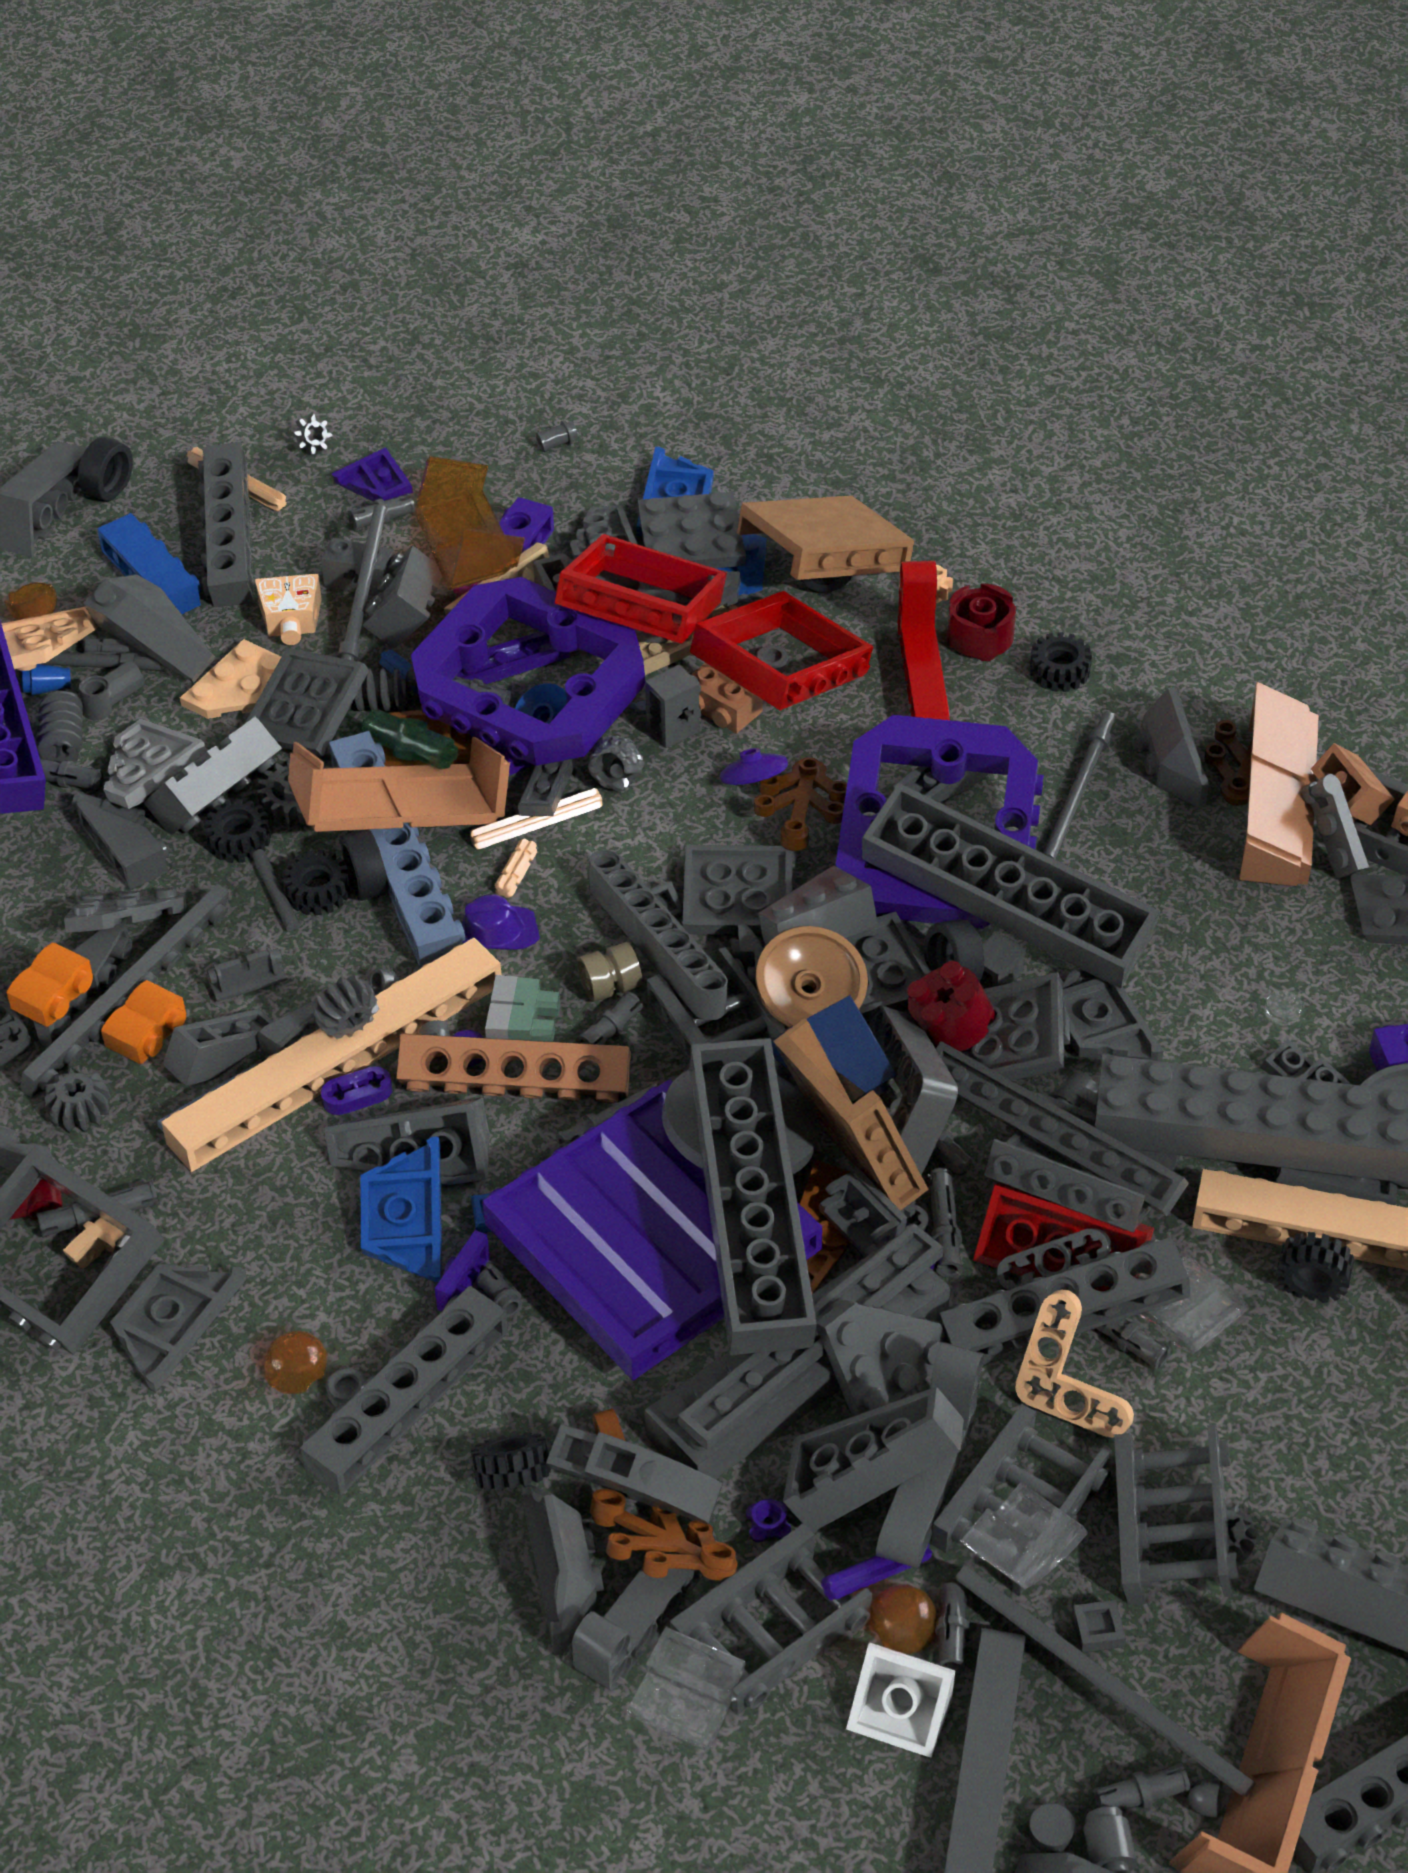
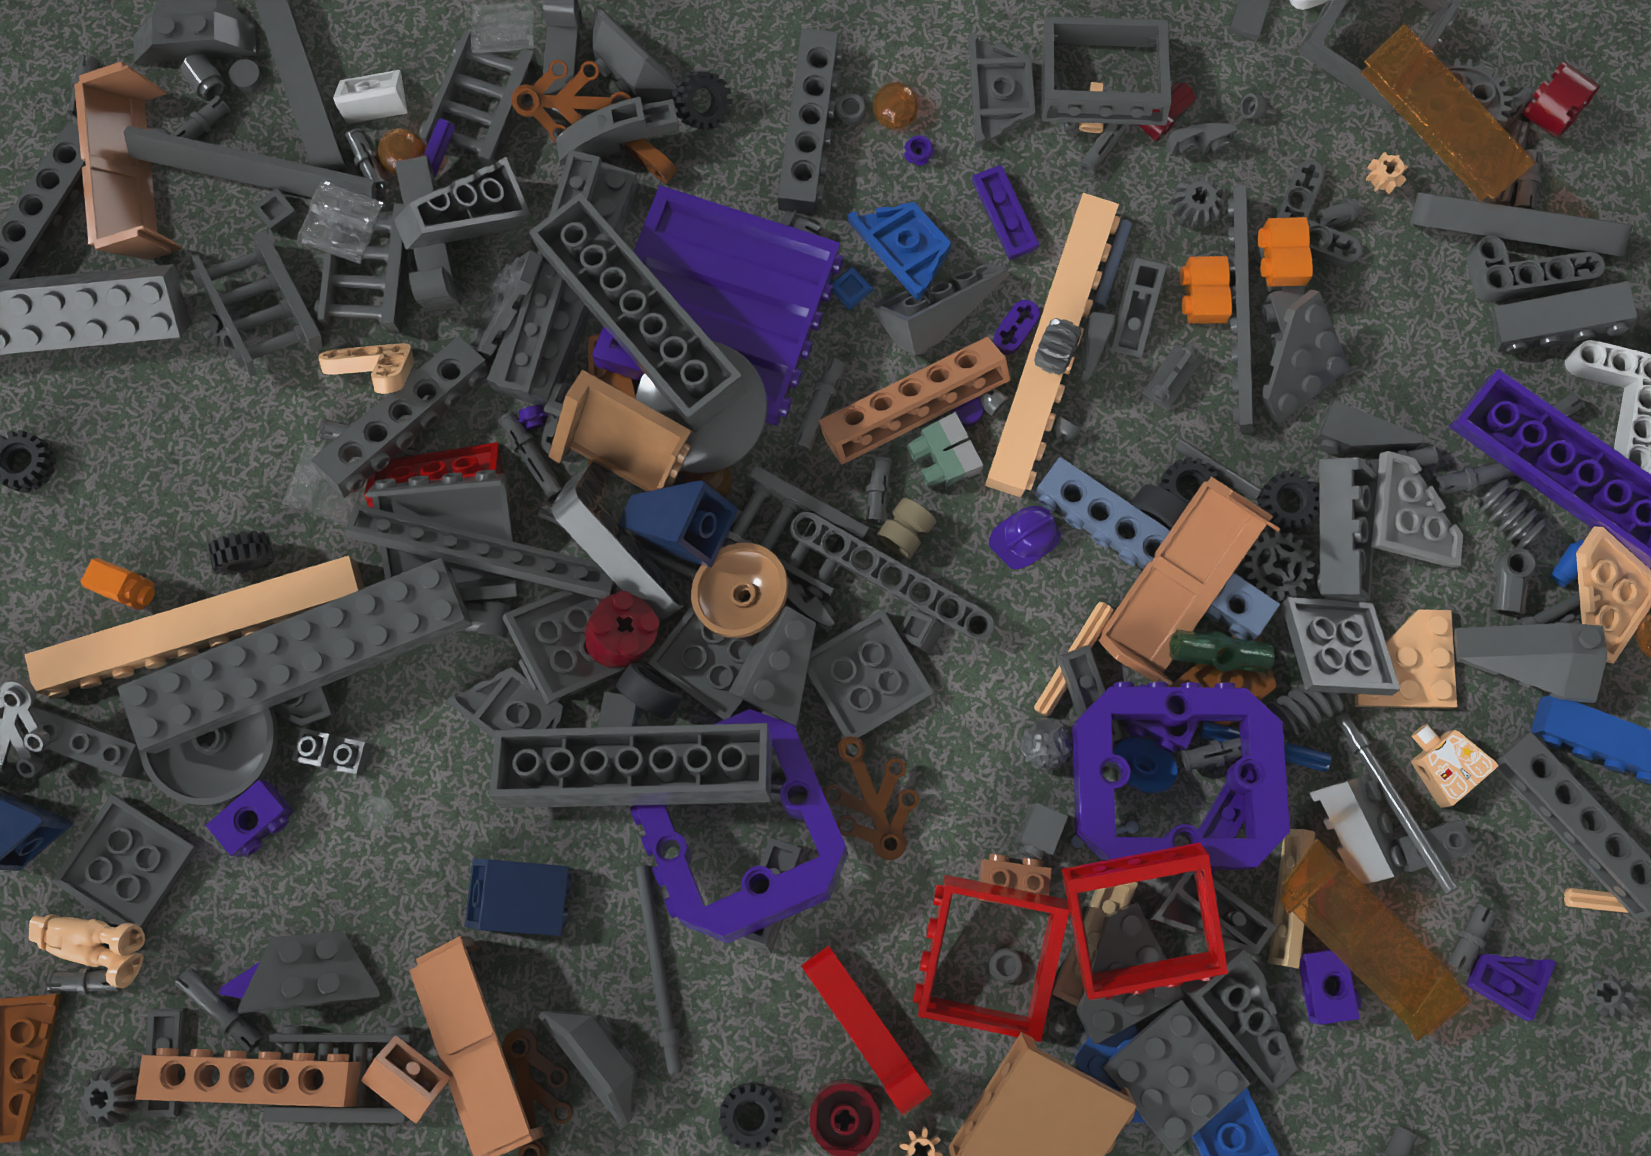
camera: 145 degrees right, 30 degrees up
dark purple plate [435,1230,490,1312] -> none
light nougat axle [495,838,537,898] -> none
dark purple dish [720,748,788,785] -> none
dark purple plate [746,1499,791,1542] -> none
dark grey beam [997,1228,1111,1290] -> none
dark grey plate [1302,774,1369,880] -> none
none -> dark blue slope [464,859,572,936]
none -> dark purple plate [904,135,934,166]
none -> dark purple plate [972,165,1039,261]

